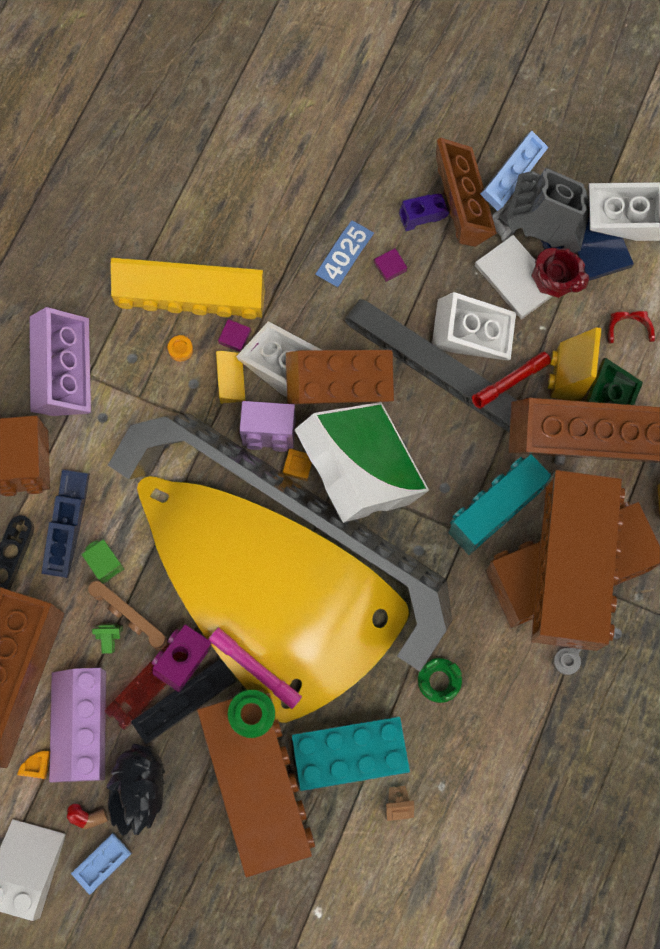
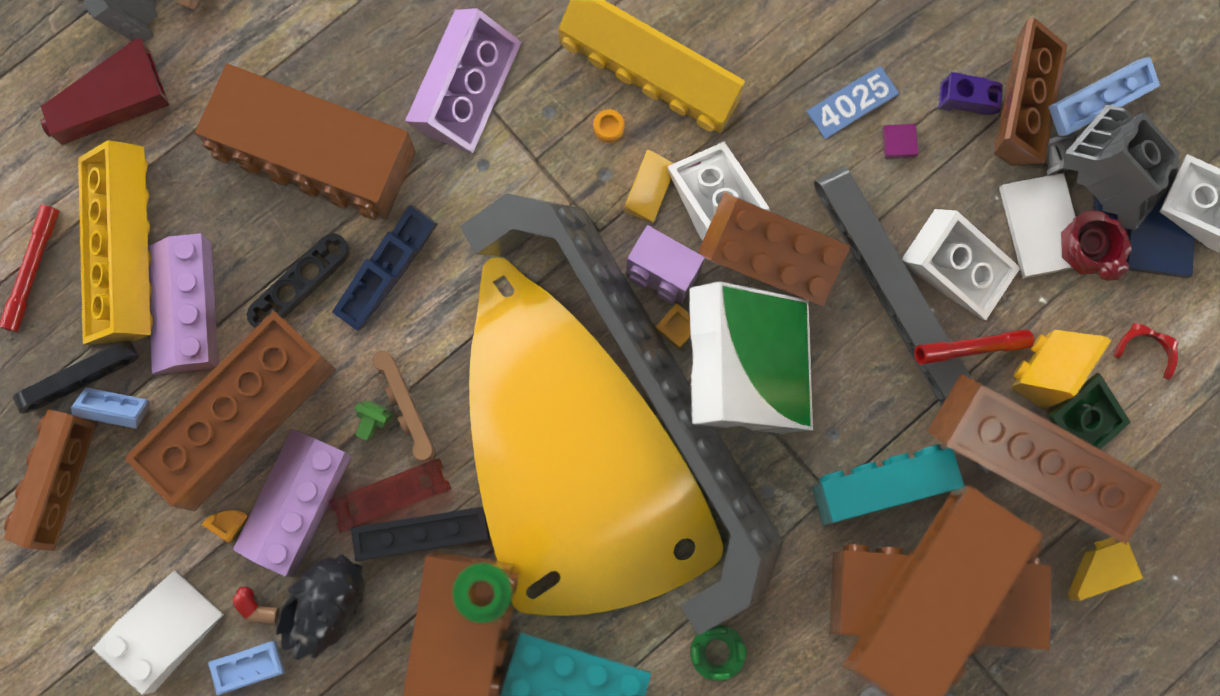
camera: 25 degrees right, 5 degrees up
bright green brick [81,539,125,584] -> none
magenta brick [152,625,212,693] -> none
dark pink piece [208,627,302,709] -> none
magenta tile [218,319,251,352] -> none

